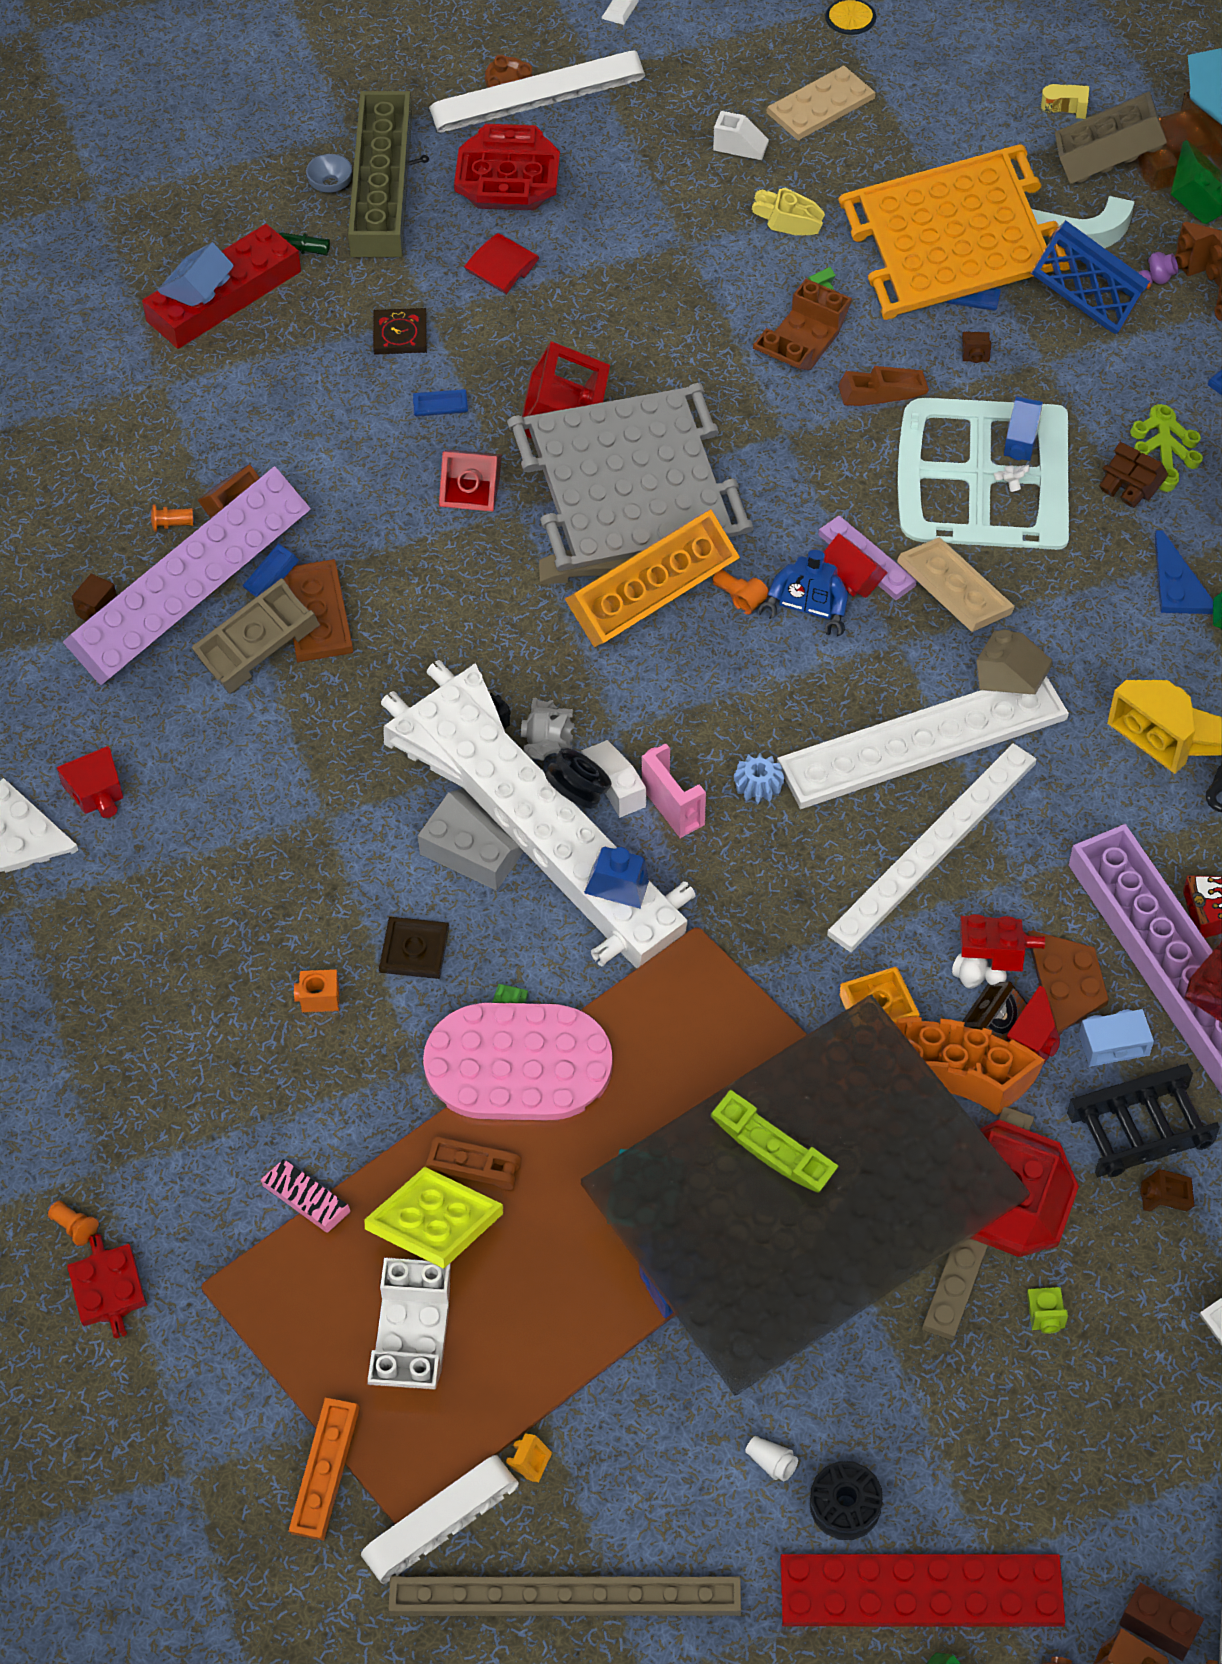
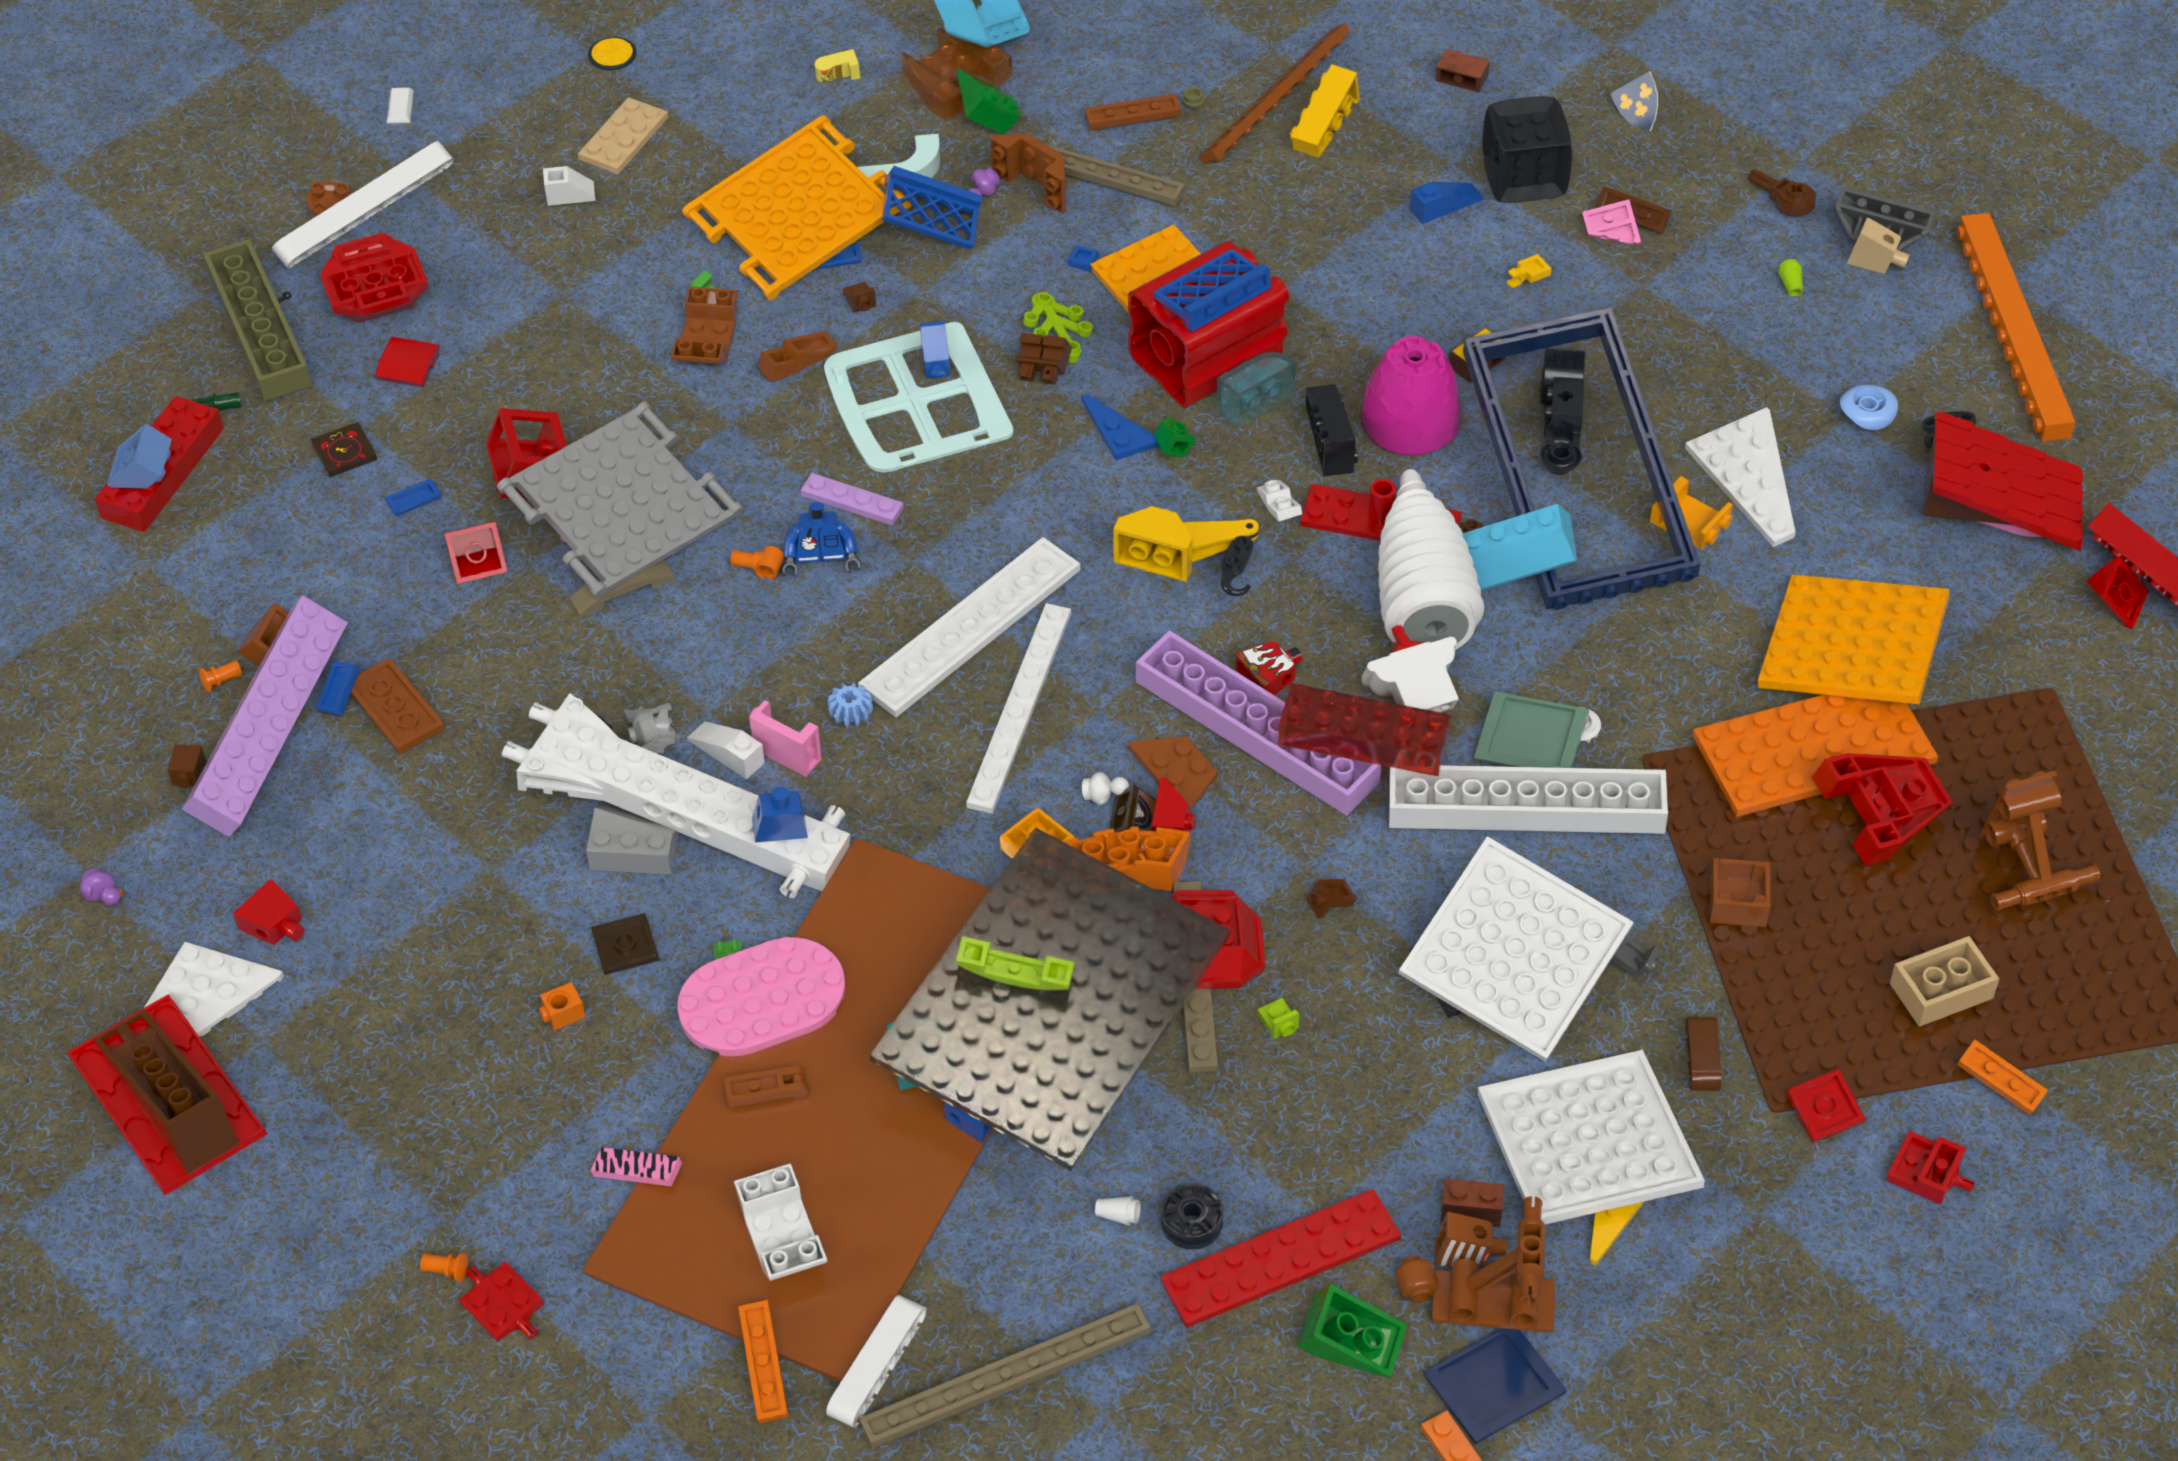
camera: 25 degrees left, 5 degrees down
dark tan piece [191,578,320,694] -> none
sand blue piece [306,154,352,193] -> none
neon yellow plate [364,1167,503,1269] -> none
light orange tile [506,1433,552,1483] -> none
black wheel [544,748,612,809] -> none
light orange brick [565,509,740,647] -> none
light yellow hinge [752,188,825,235] -> none
red brick [823,533,888,598] -> none
tan plate [897,537,1015,632] -> none
red plate [960,914,1045,972] -> none
dark tan slope [976,630,1053,695] -> none
white plant [993,465,1029,492] -> none
dark tan slope [1055,91,1167,184] -> none
black fence [1067,1063,1220,1178] -> none
light blue brick [1079,1009,1154,1067] -> none

